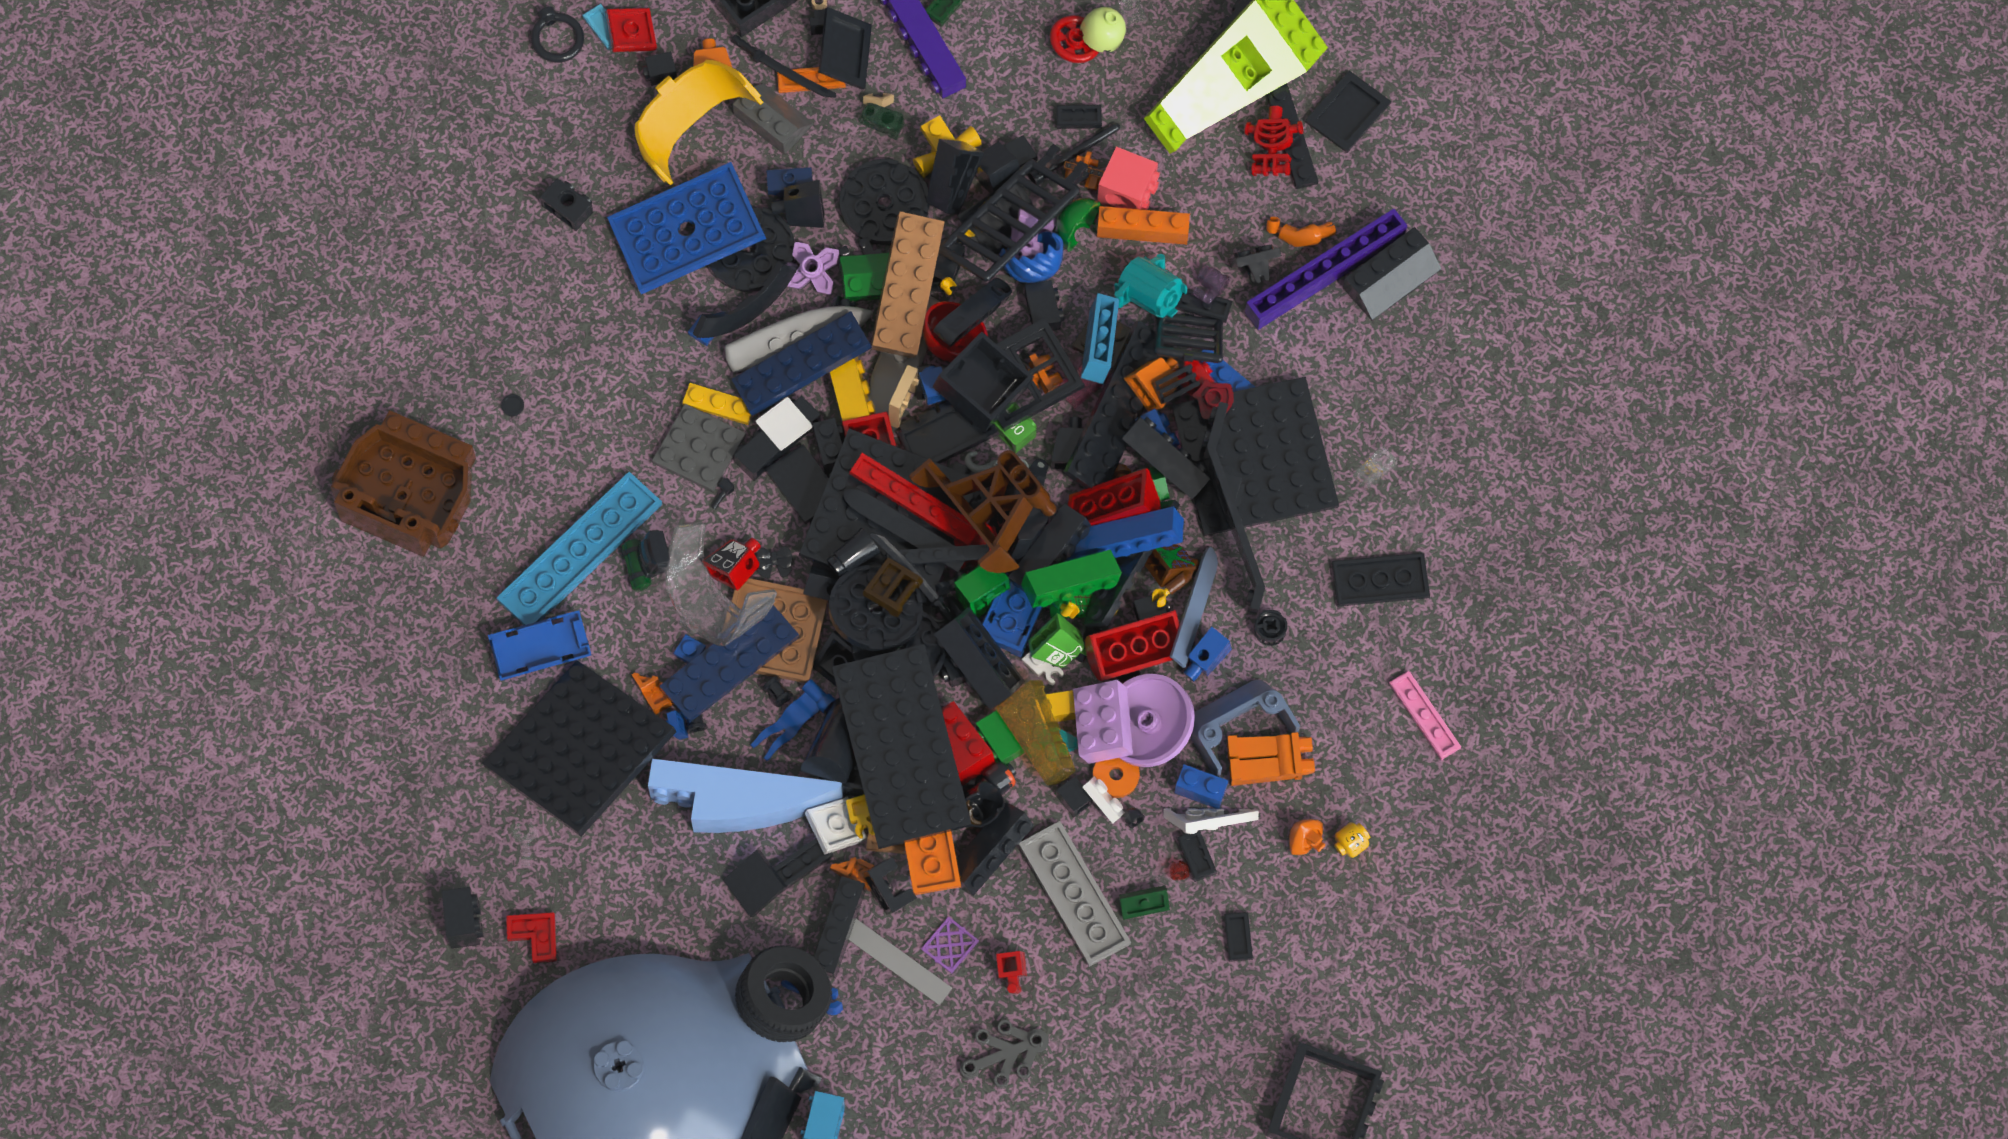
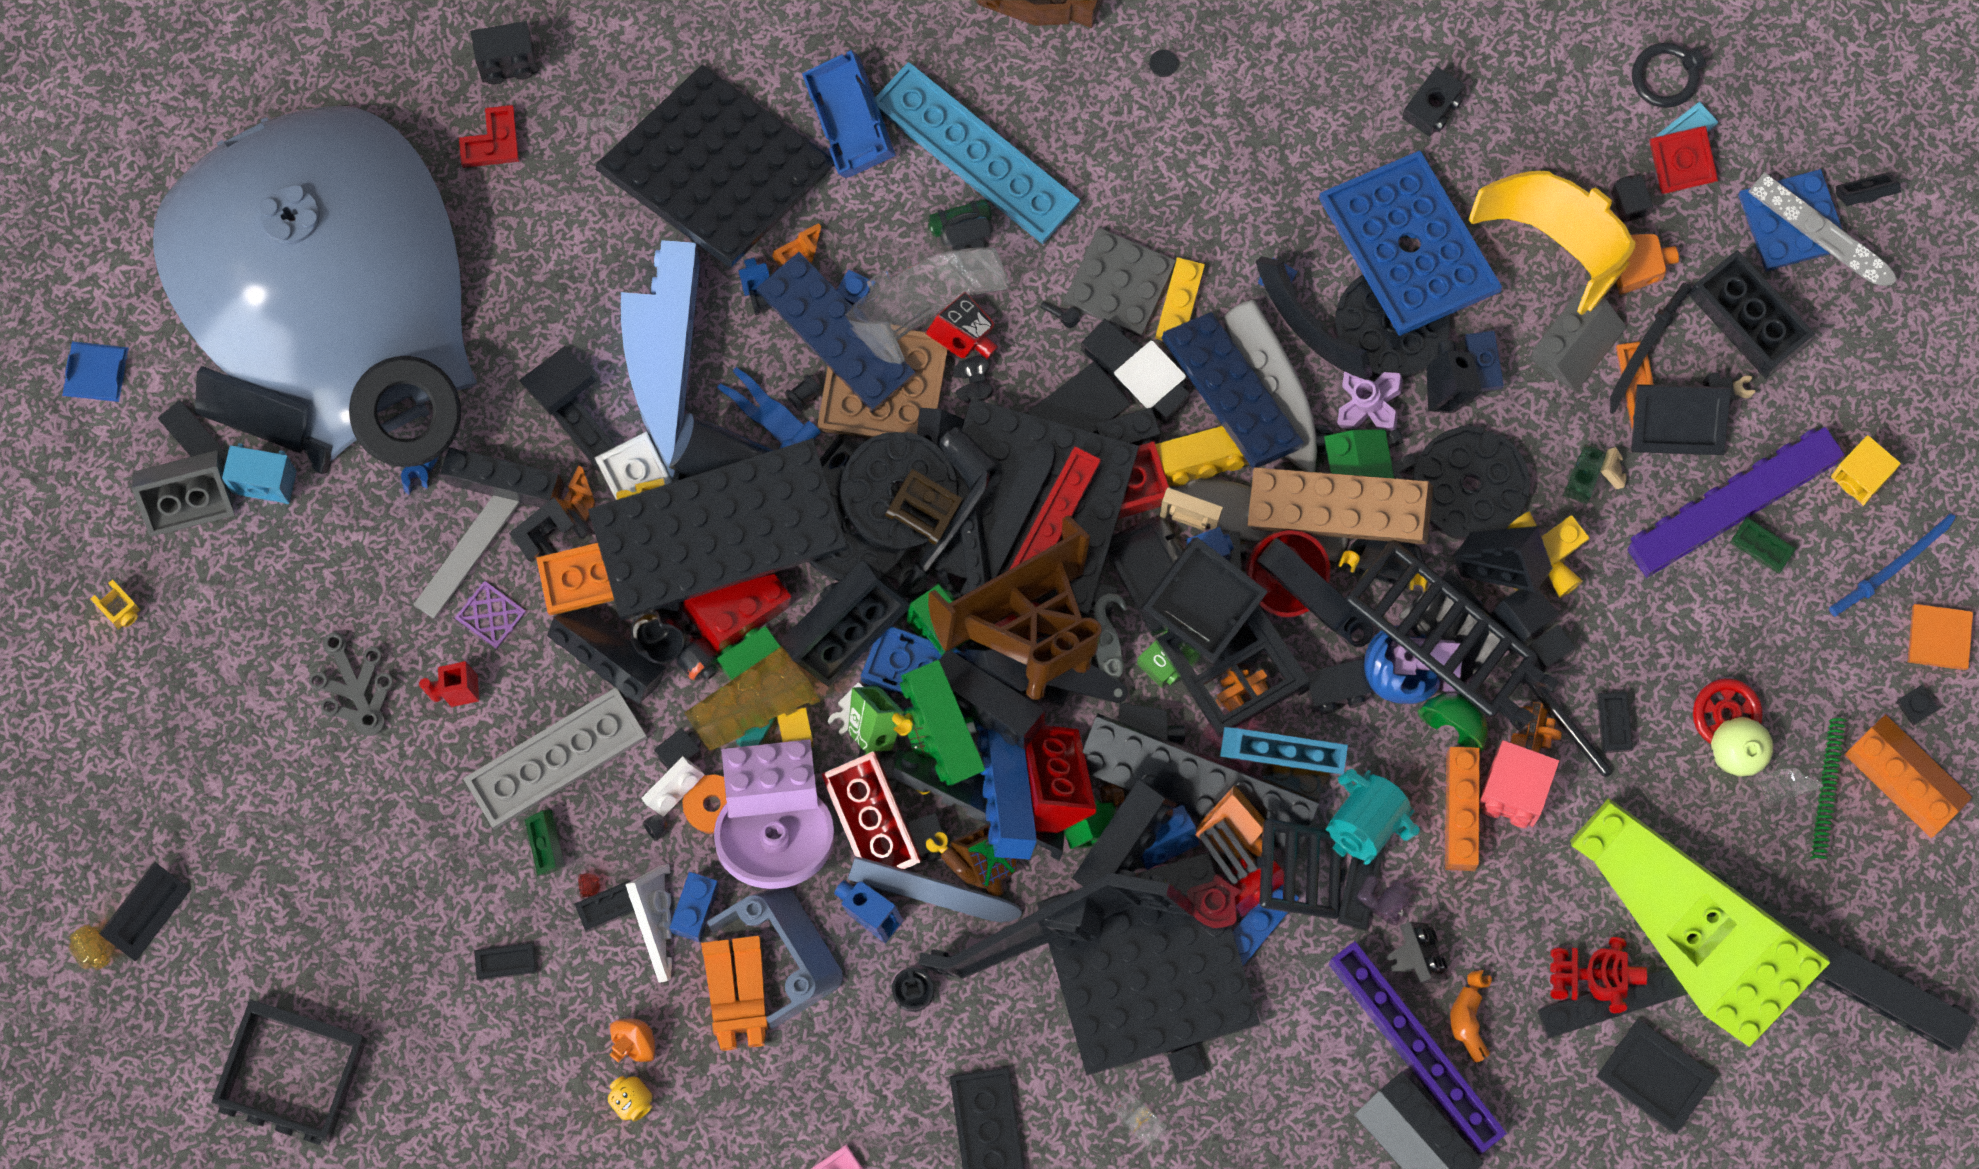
camera: 90 degrees right, 5 degrees up
none -> black plate [1167,1045,1206,1084]

